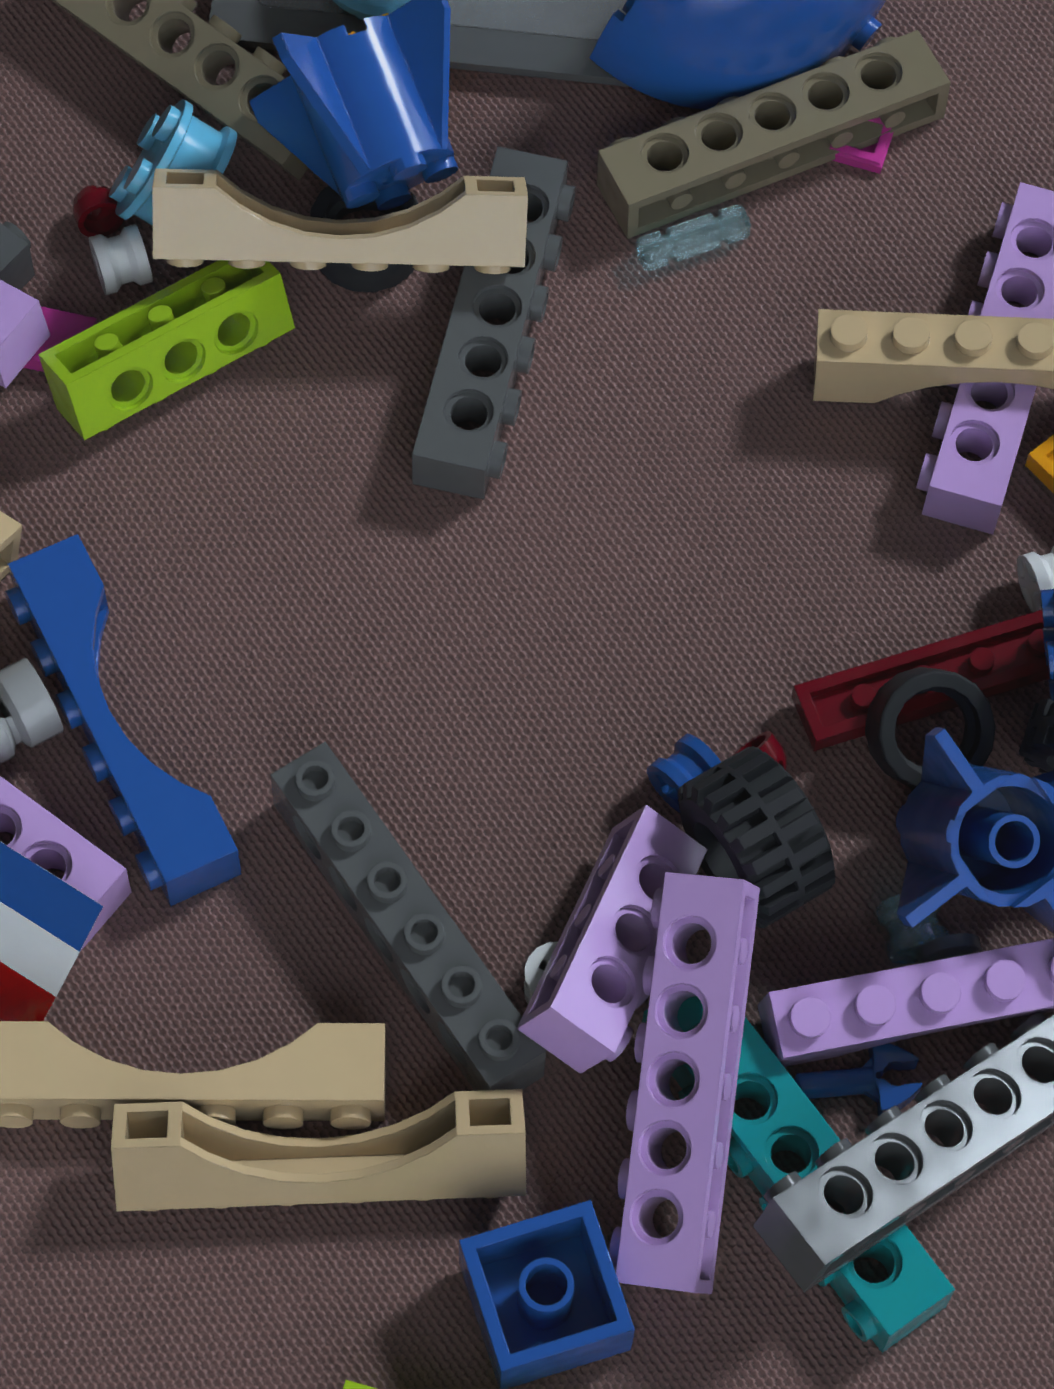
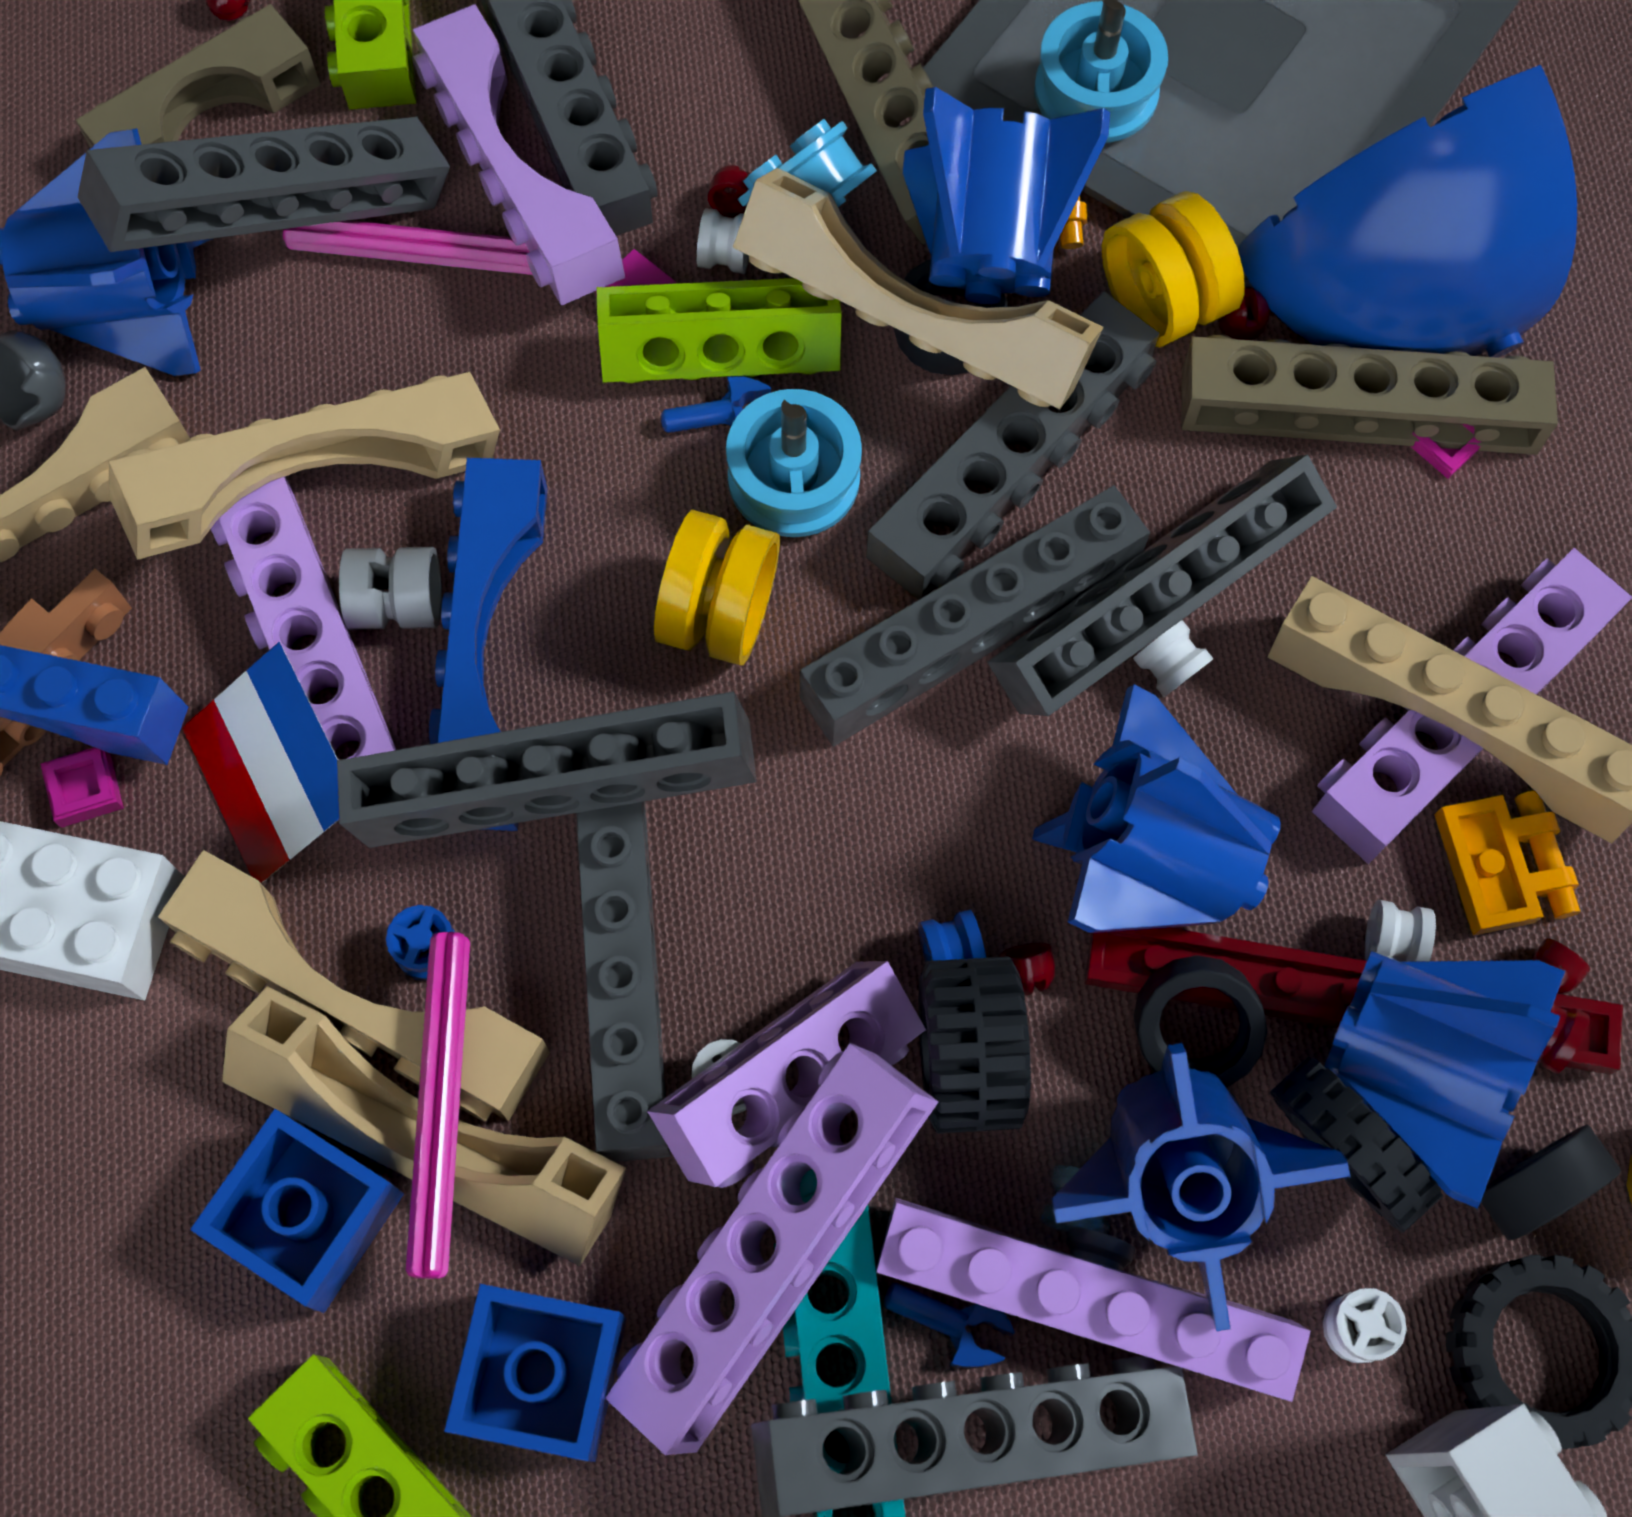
camera: 30 degrees right, 5 degrees up
clear light blue axle [636,204,751,271] -> none
none -> blue brick [190,1109,405,1313]
none -> dark grey brick [337,691,757,848]
none -> blue wheel [386,905,455,981]
none -> dark pink axle [406,932,470,1279]
none -> yellow wheel [654,509,780,666]
none -> blue bar [661,376,771,433]
none -> medium azure wheel [726,389,862,537]
none -> dark grey brick [800,485,1150,747]
none -> dark grey brick [987,454,1337,716]
none -> blue brick [1032,684,1281,933]
none -> yellow wheel [1101,191,1245,348]
none -> white wheel [1133,620,1213,697]
none -> dark red hinge [1219,288,1269,340]

